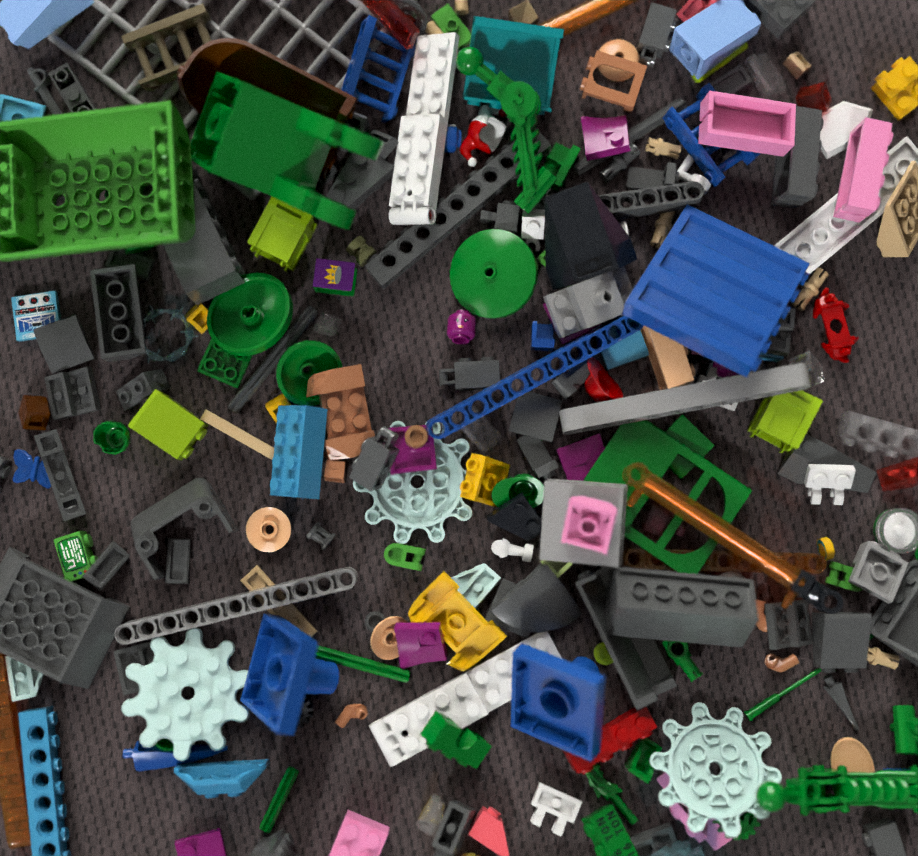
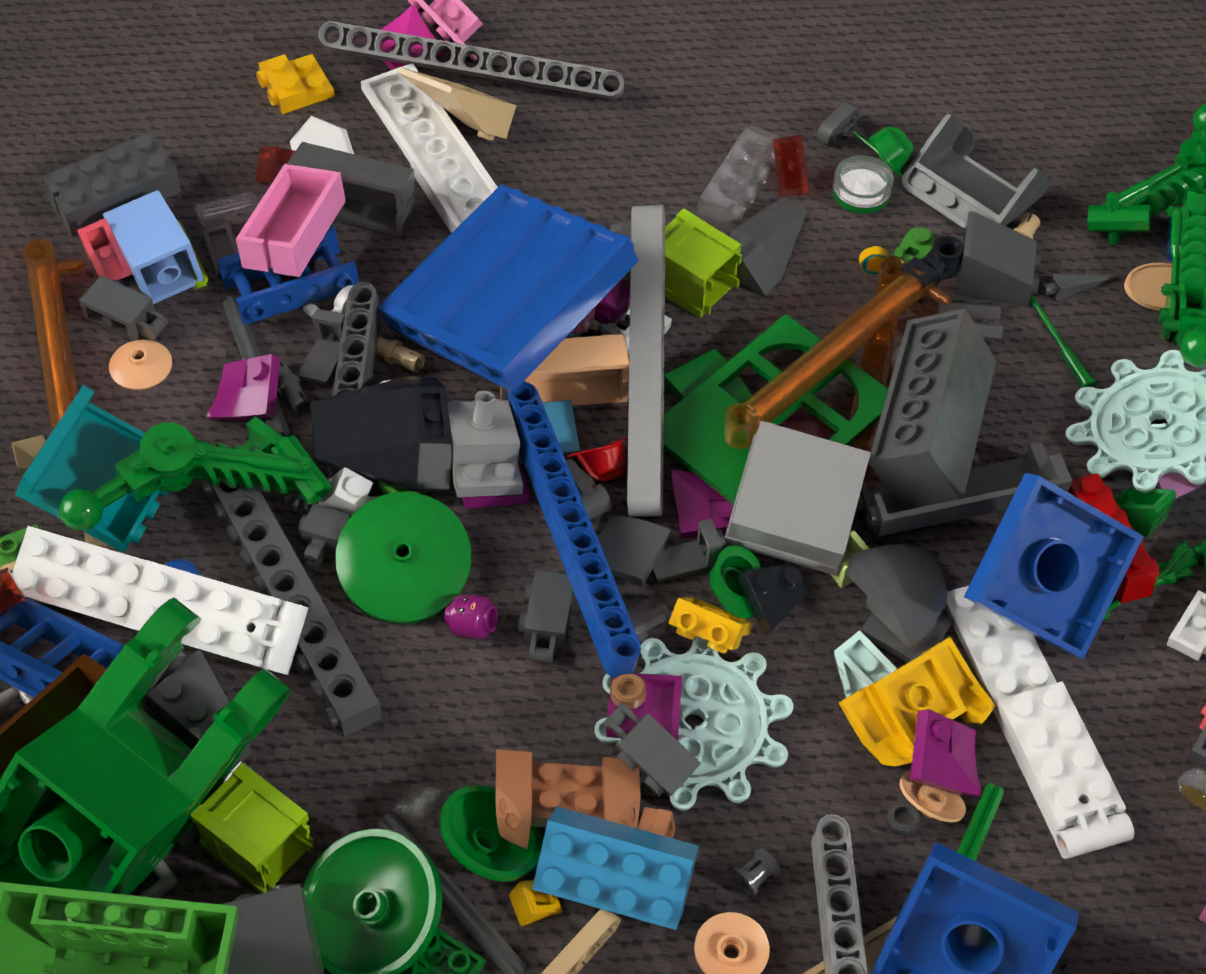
camera: 80 degrees left, 30 degrees down
dark purple piece [313,258,357,296] -> none
nougat arm [335,704,368,728] -> none
olive wheel [346,235,377,267] -> none
bright green plate [384,543,426,571] -> none
green arch [420,711,492,769] -> none
piece [459,105,506,167] -> none
white leg [491,538,534,562] -> none
blue panel [530,321,554,351] -> none
bright pink slope [561,496,617,555] -> none
nougat panel [580,50,647,113] -> none
lime tile [593,642,613,665] -> none
tan pin [645,137,681,159] -> none
green pin [662,640,703,682] -> none
nougat arm [765,653,799,673] -> none
tan slope [783,52,811,79] -> none
white plate [804,464,856,505] -> none
red piece [812,287,859,363] -> none
bright pink piece [833,117,893,223] -> none
light grey plate [848,541,908,604] -> none

